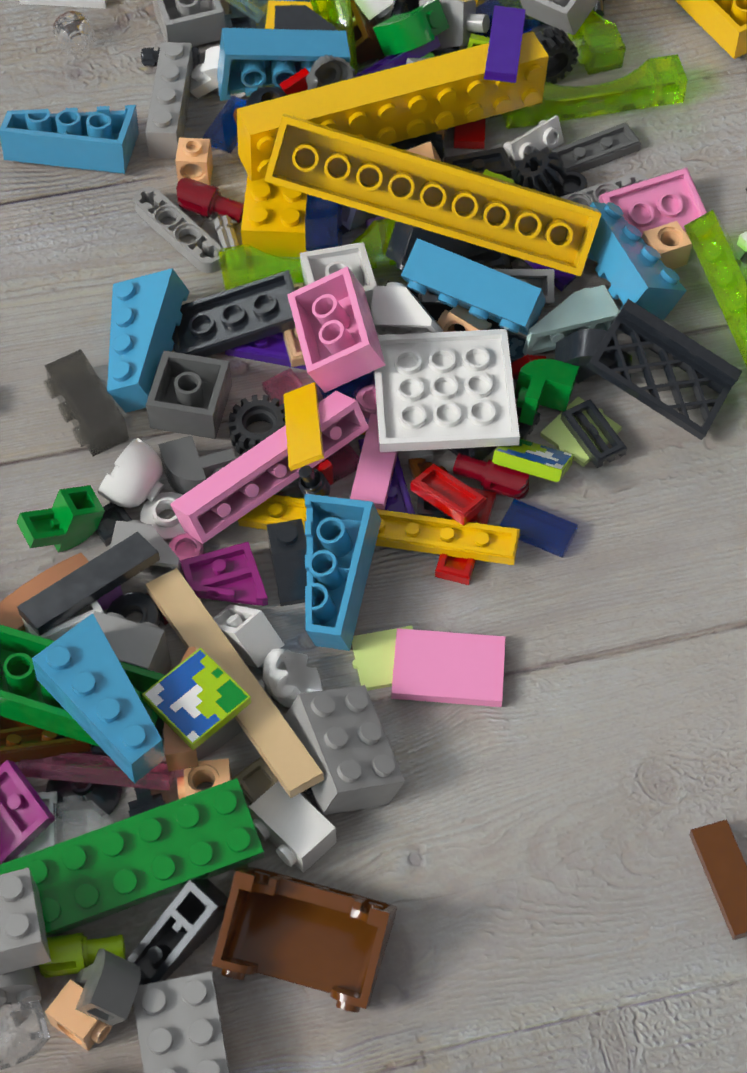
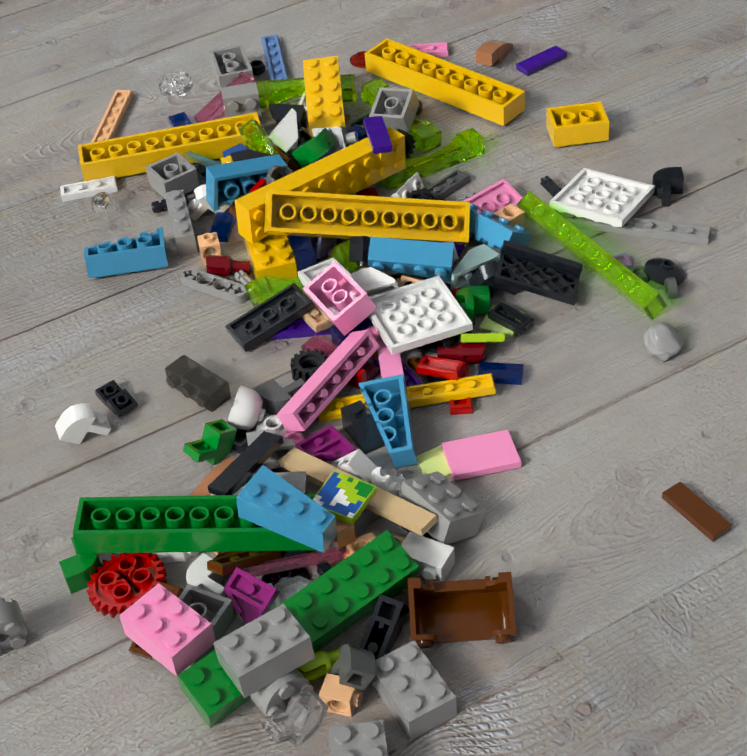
camera: 15 degrees left, 15 degrees down
dark azure wedge [107,268,189,413] -> none
dark grey brick [146,351,232,439] -> none
yellow piece [284,382,324,471] -> none
black cylinder [299,465,331,496] -> none

